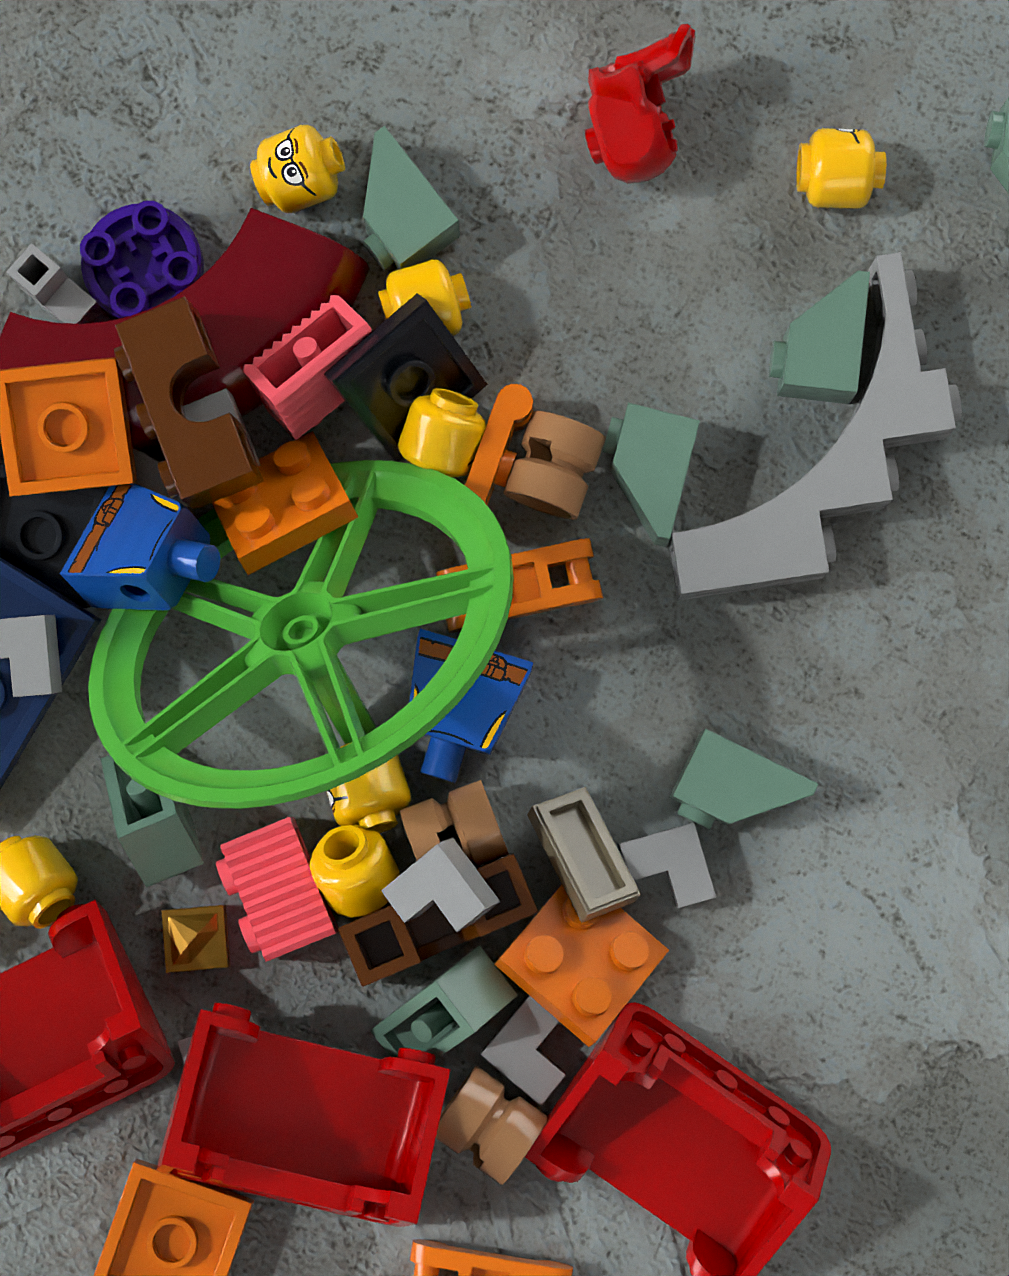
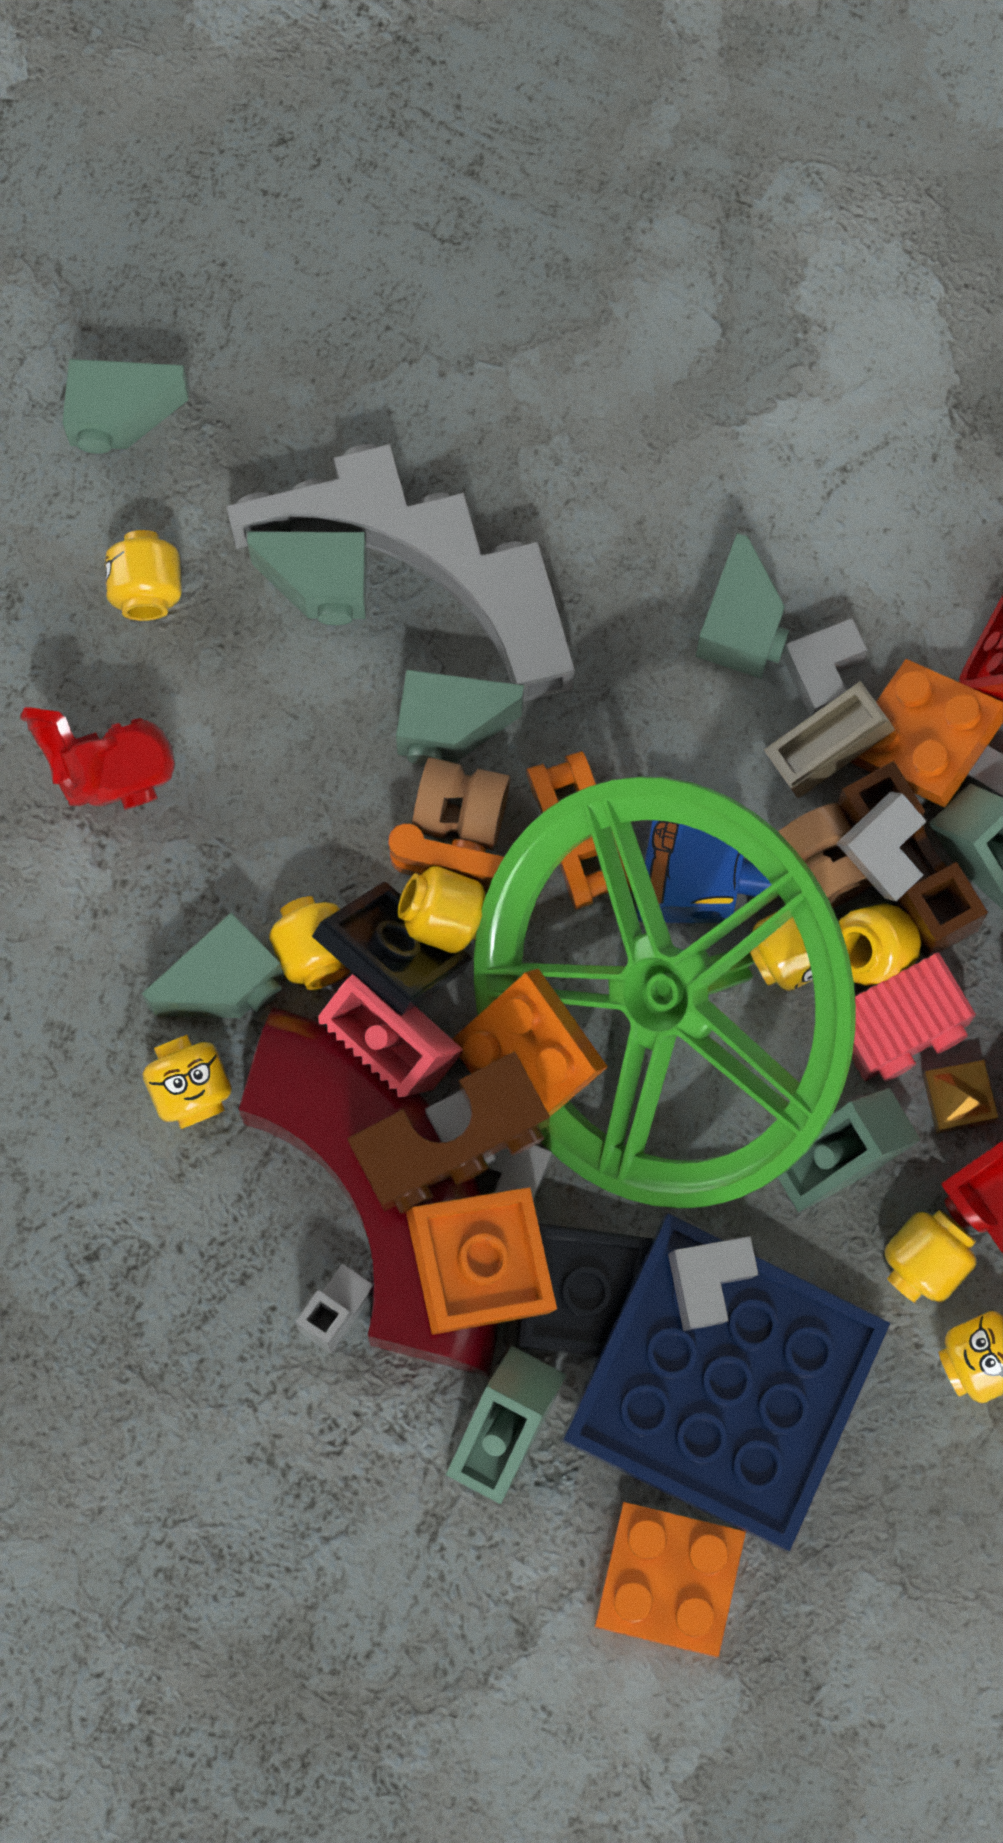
camera: 100 degrees left, 10 degrees down
blue torso [60,483,220,610] -> none
dark purple tile [80,200,204,319] -> none

